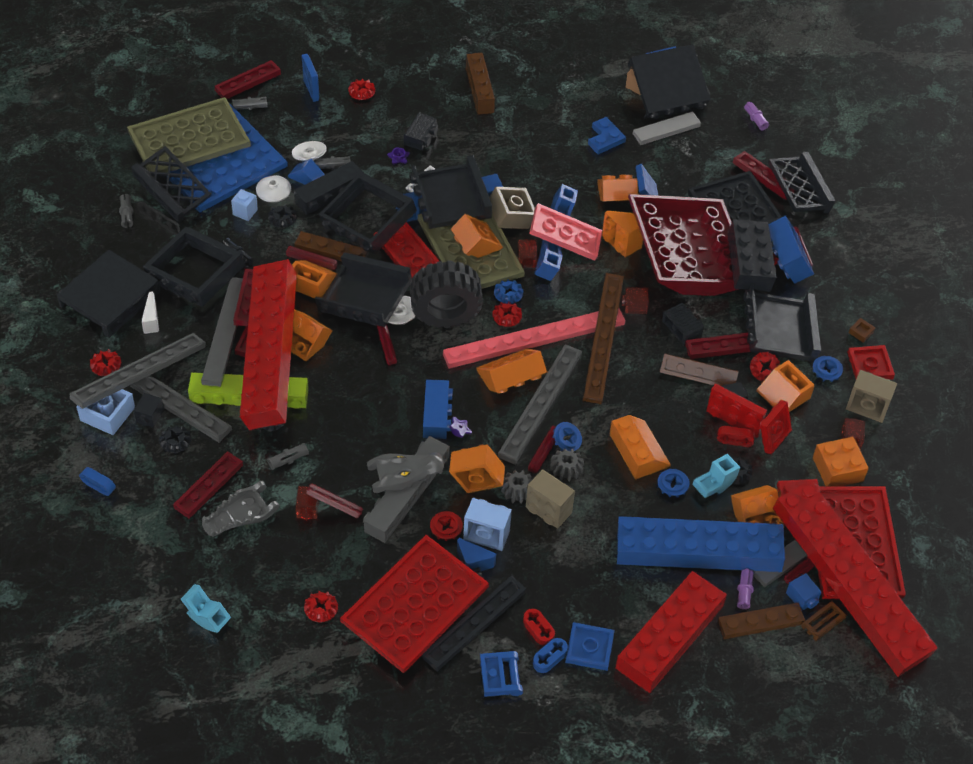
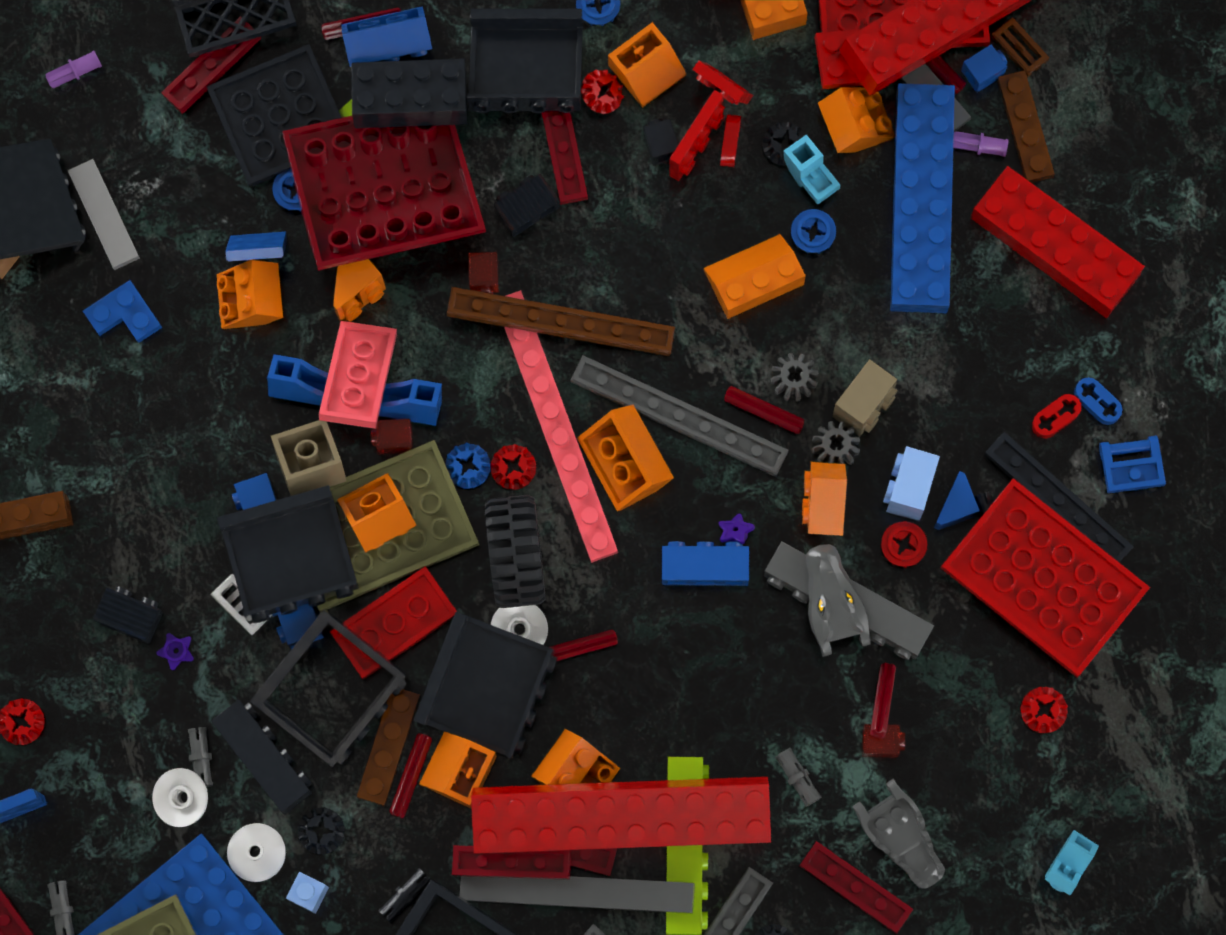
camera: 85 degrees left, 25 degrees up
blue slope [288,158,325,185] -> none
blue gear [552,422,582,451] -> none
blue tile [565,622,615,671] -> none
reddish brown plate [660,353,739,386] -> none

